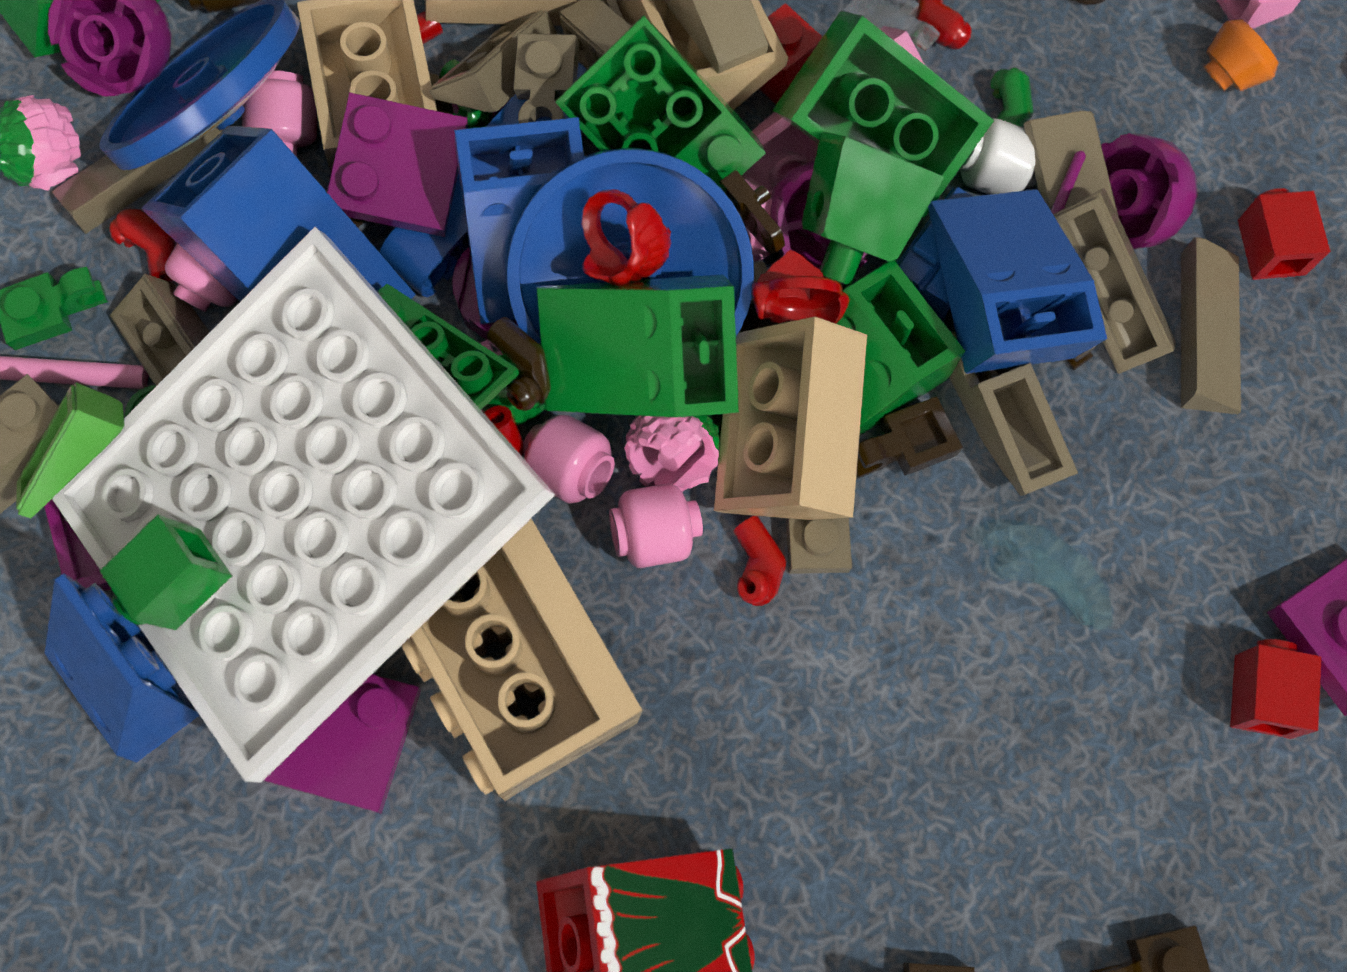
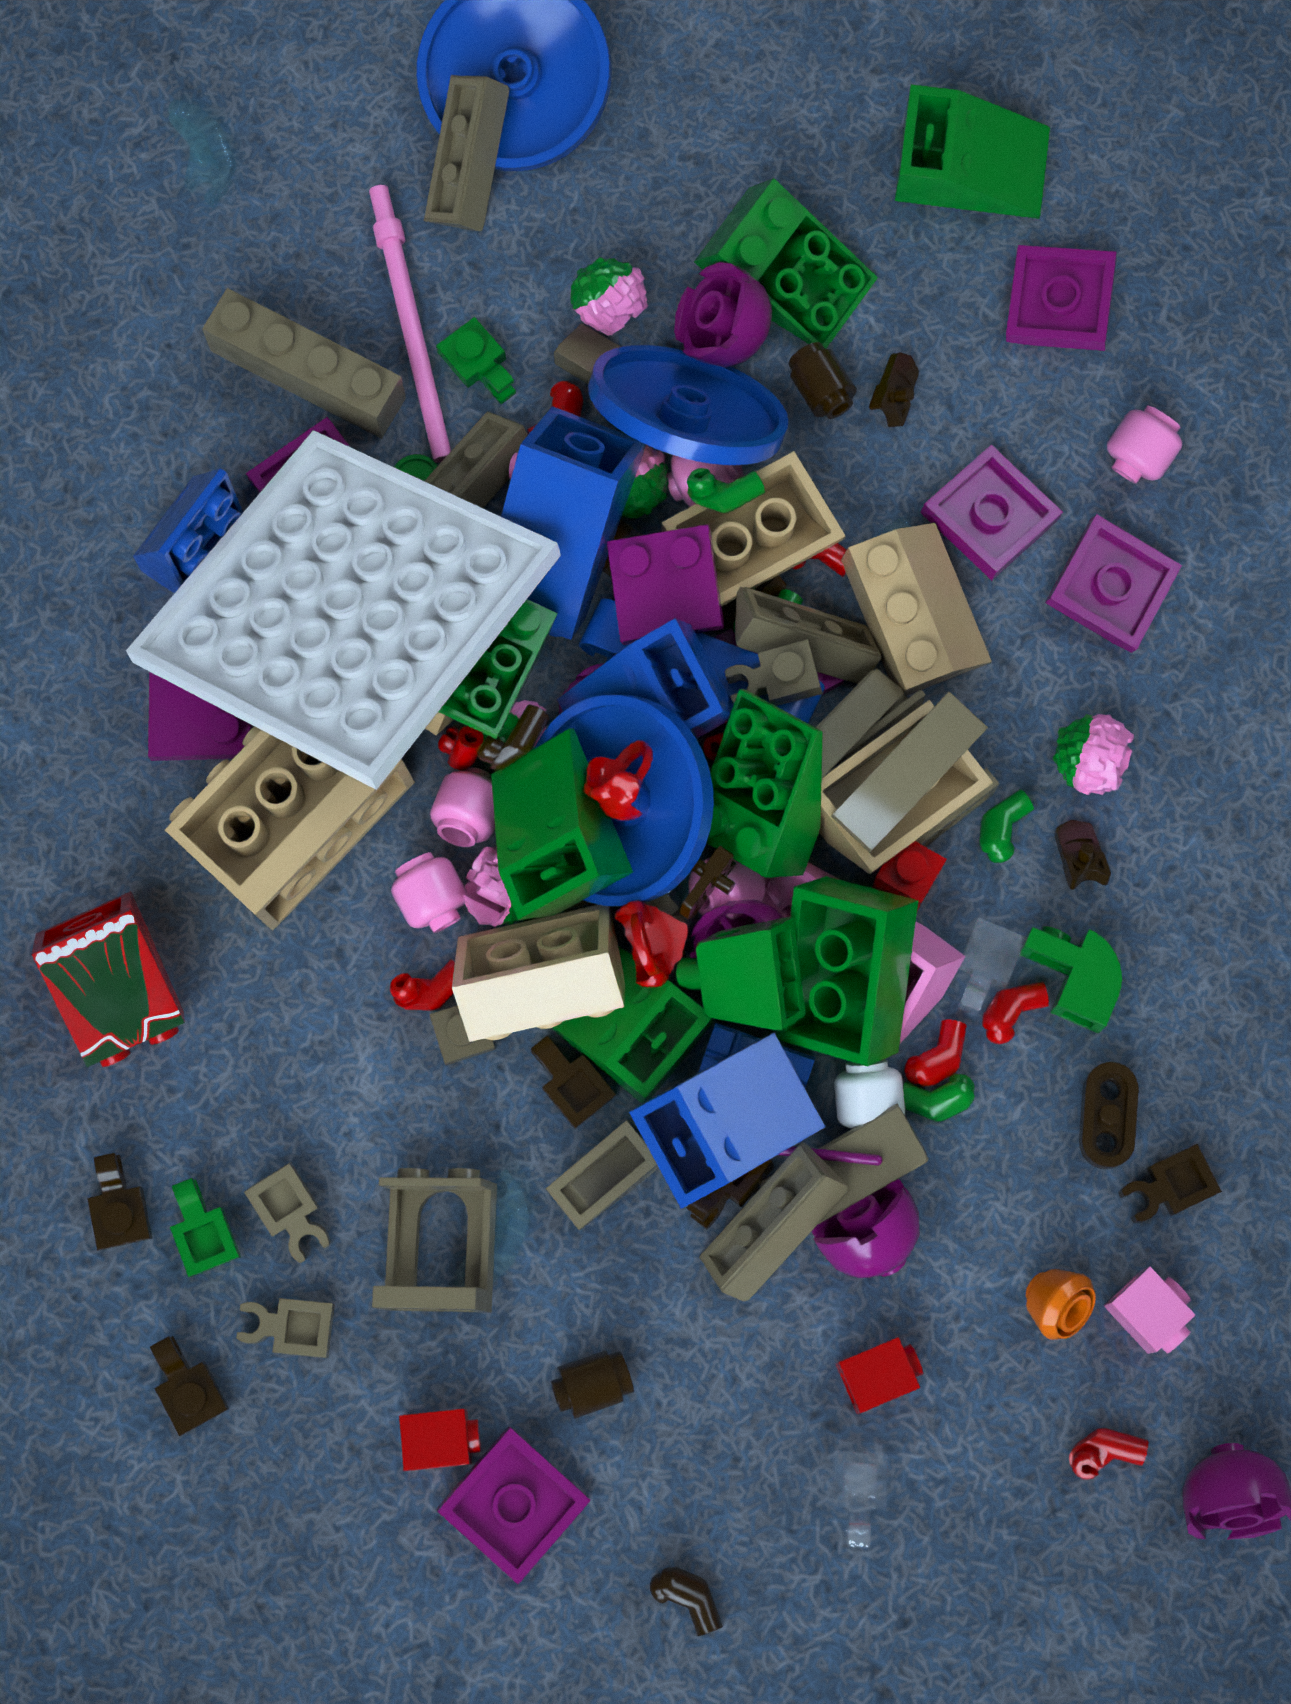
camera: 80 degrees right, 5 degrees up
bright green slope [16,382,125,519] -> none
green brick [100,514,233,631] -> none
dark tan slope [1181,237,1241,415] -> none
none -> green plate [170,1178,241,1277]
none -> dark tan plate [236,1298,335,1359]
none -> dark tan plate [244,1162,330,1263]
none -> dark tan panel [372,1168,497,1313]
none -> dark brown brick [550,1350,634,1419]
none -> green arm [687,468,765,513]
none -> red arm [904,1019,967,1087]

